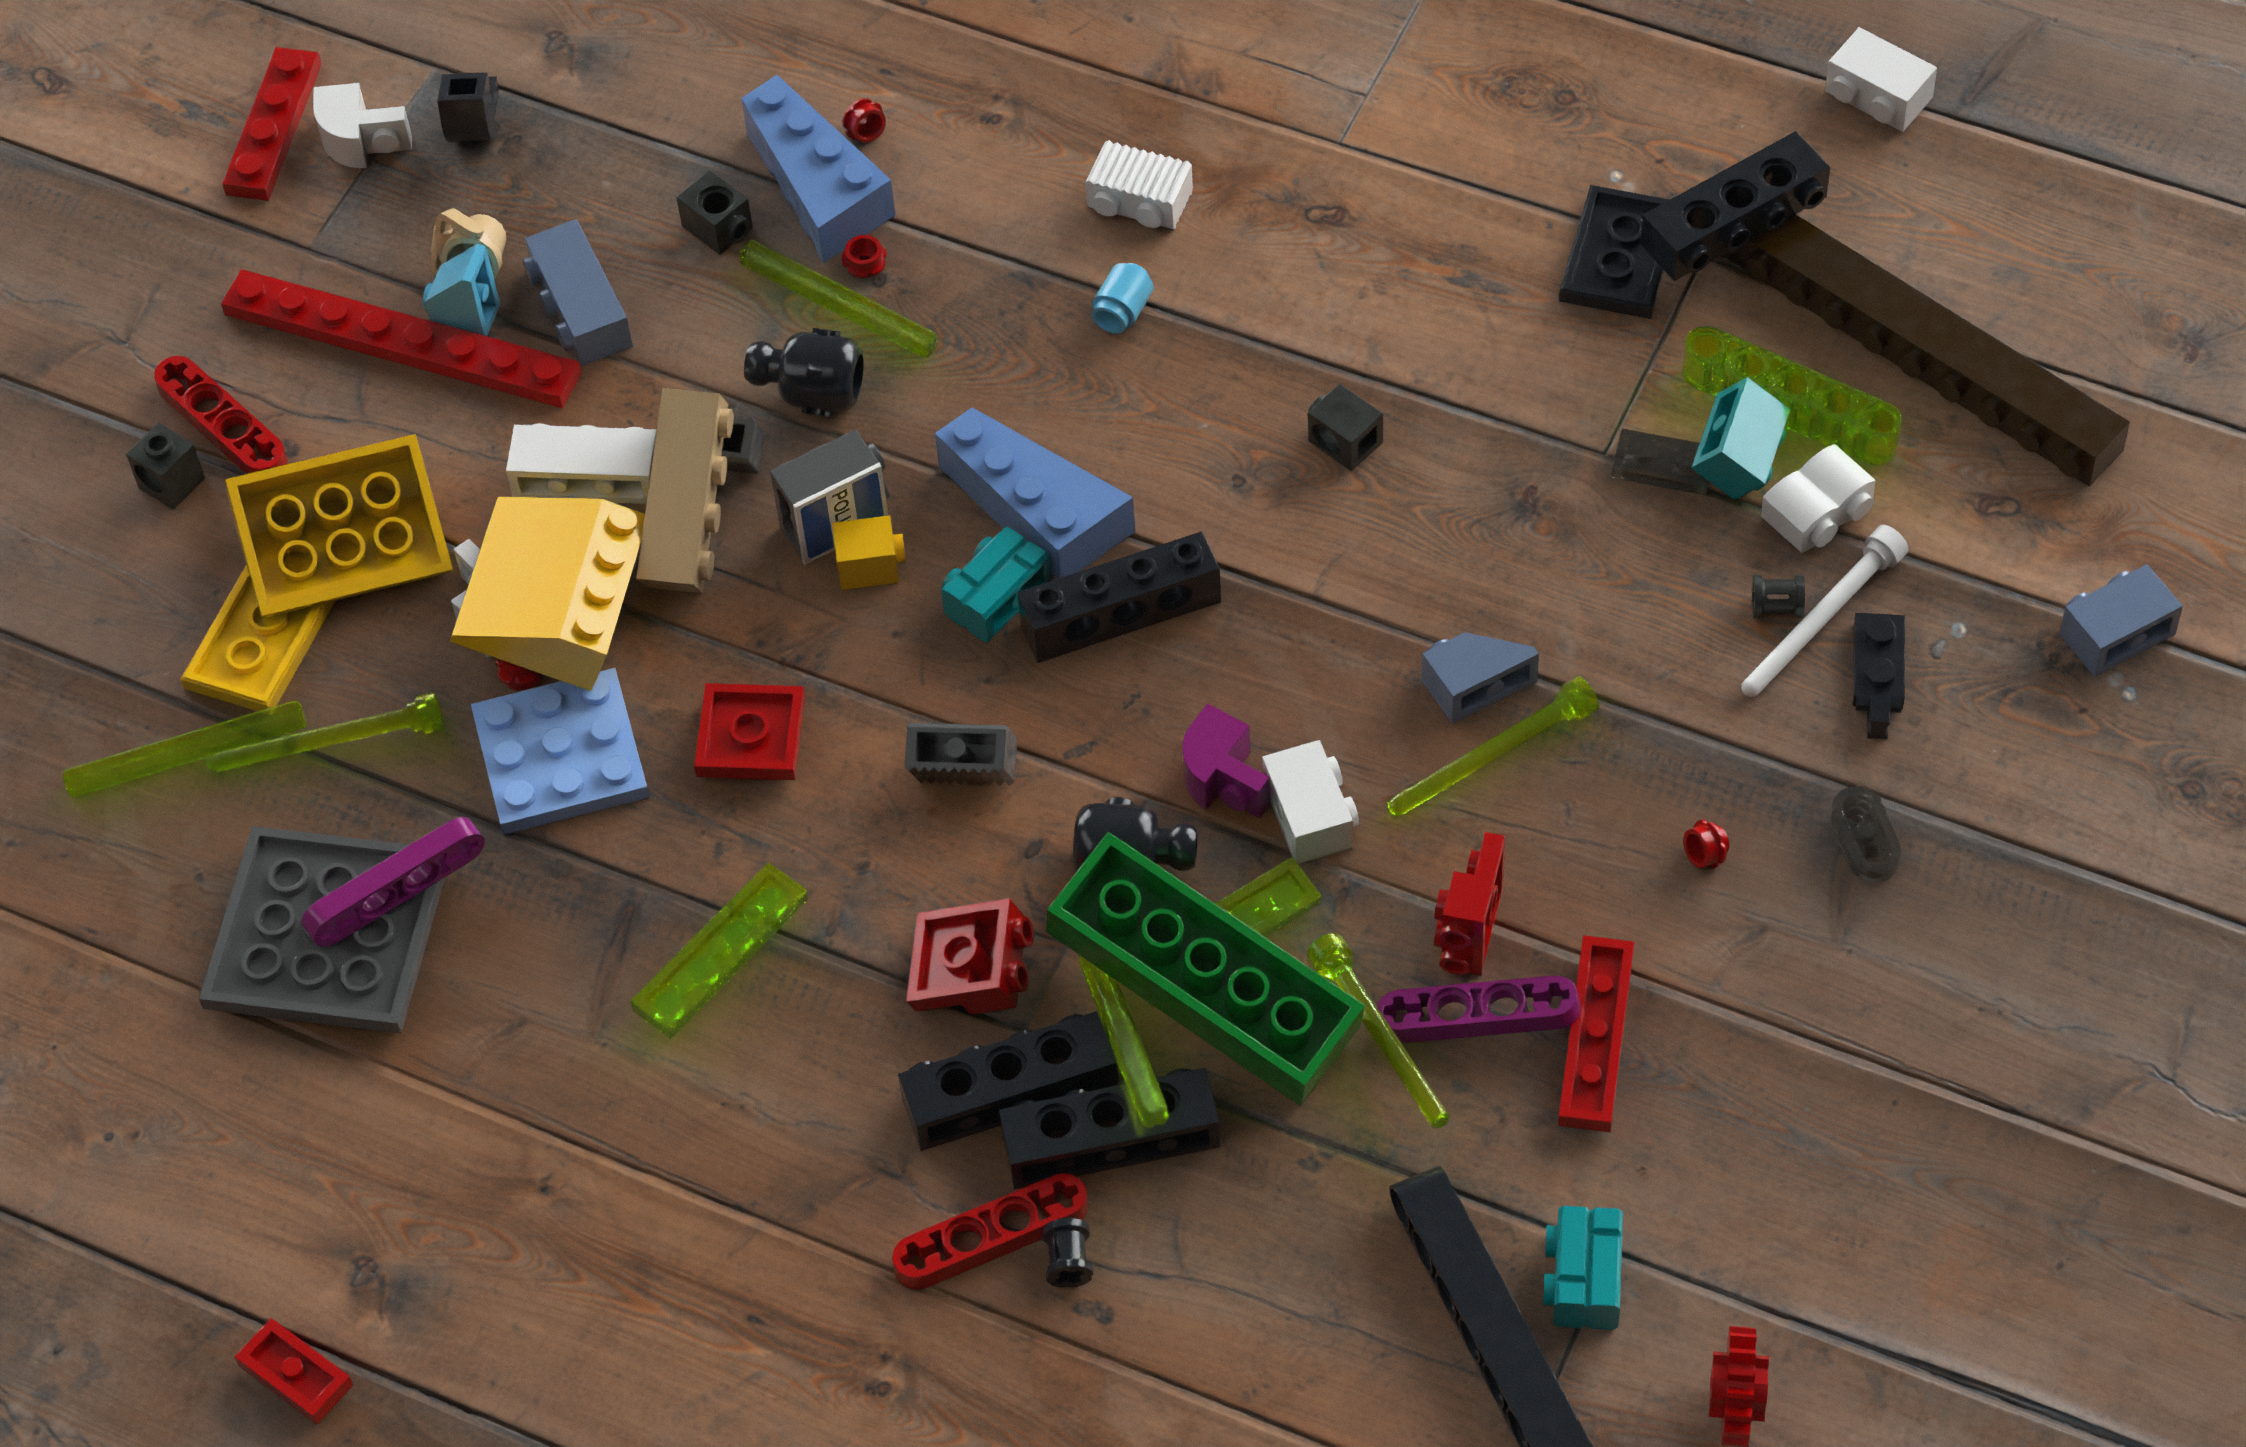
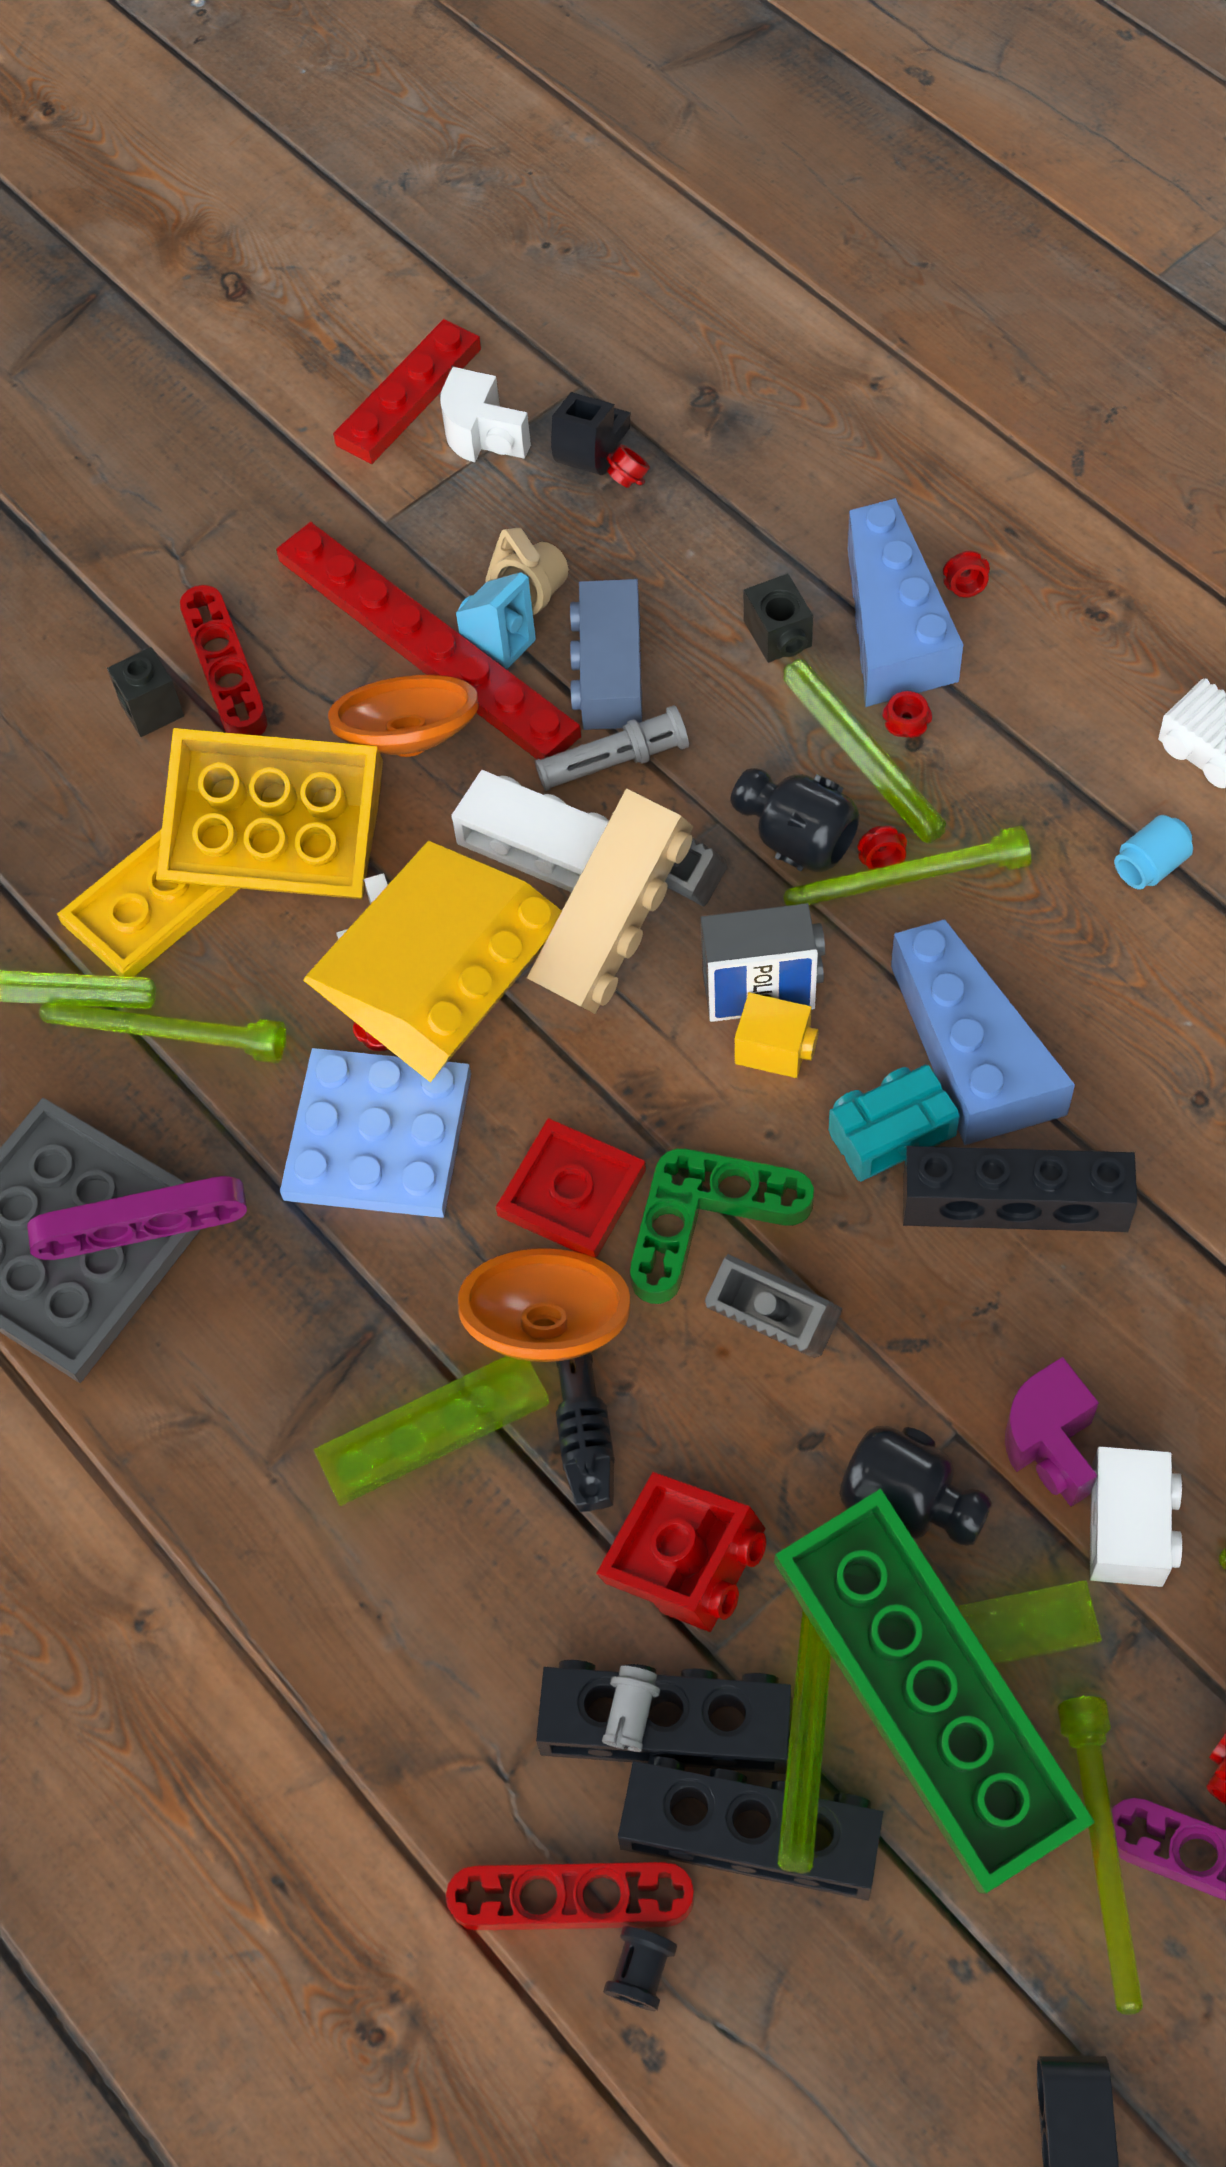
camera: 25 degrees right, 5 degrees up
none -> orange dish [328,675,479,757]
none -> orange dish [458,1248,630,1362]
none -> light grey pin [535,705,689,791]
none -> black hinge [556,1353,614,1512]
none -> light grey pin [602,1666,660,1752]
none -> red plate [606,444,650,488]
none -> green beam [630,1149,814,1304]
none -> clear neon green piece [783,825,1031,906]
none -> red plate [857,825,907,874]

